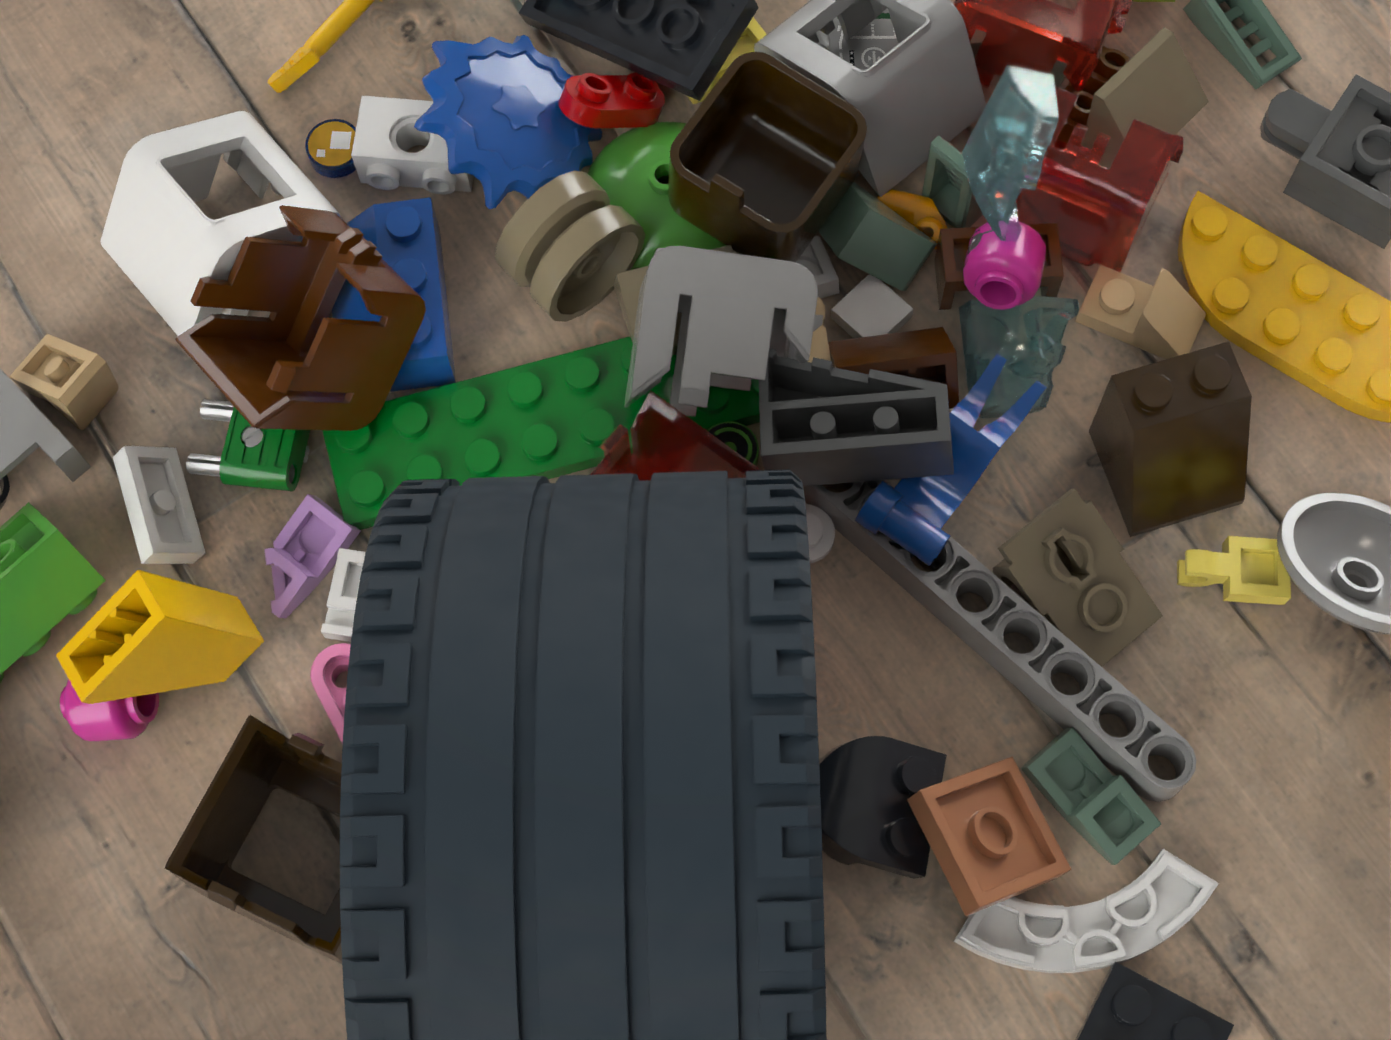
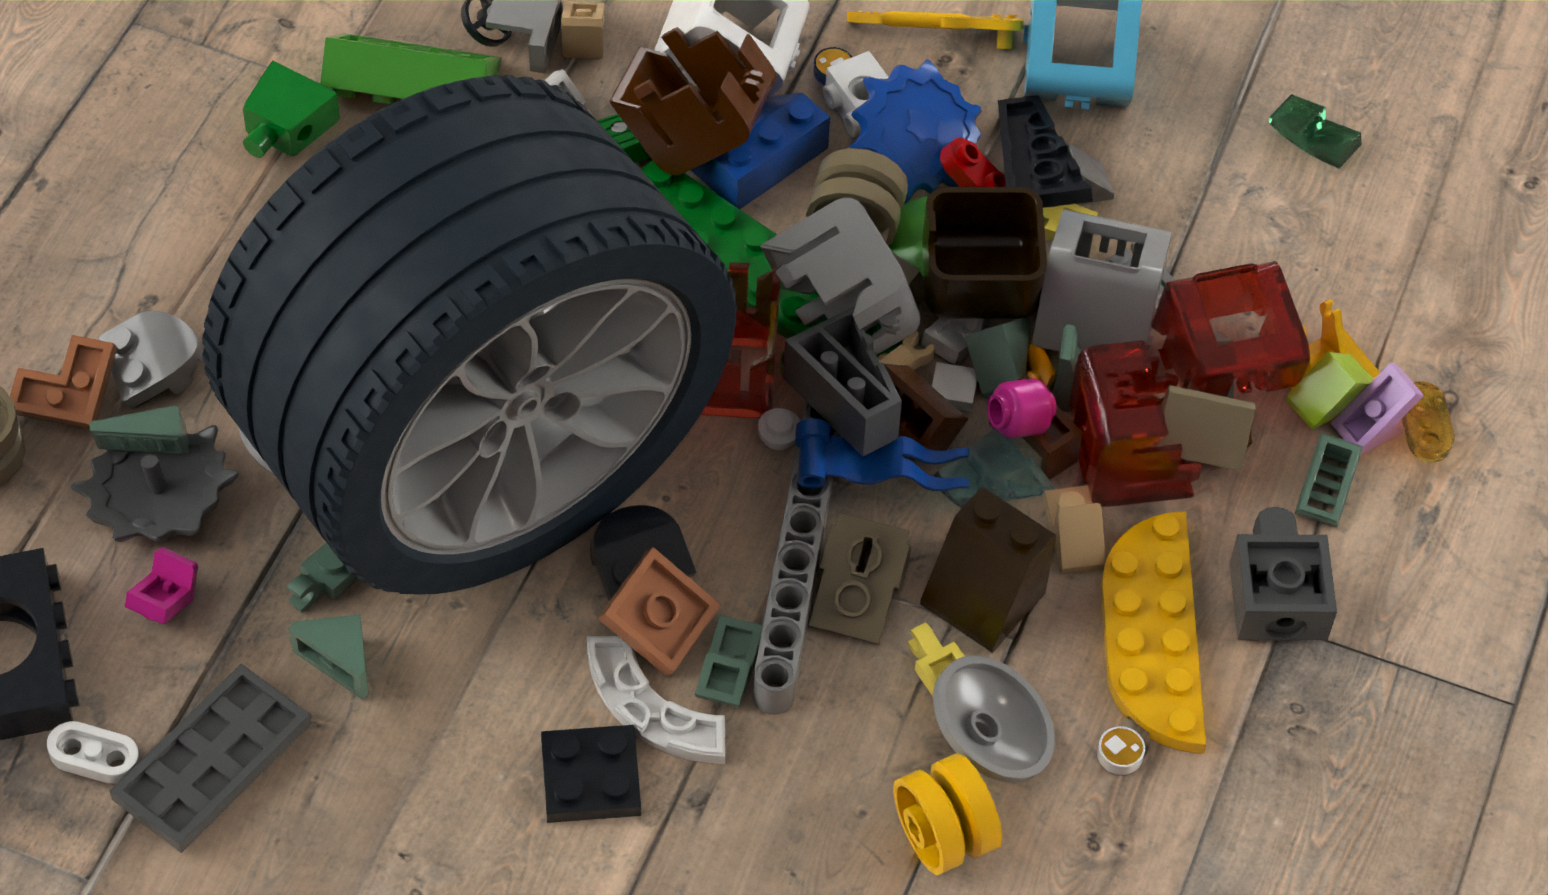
camera: 50 degrees right, 15 degrees down
clear light blue slope [962,65,1059,242] -> none

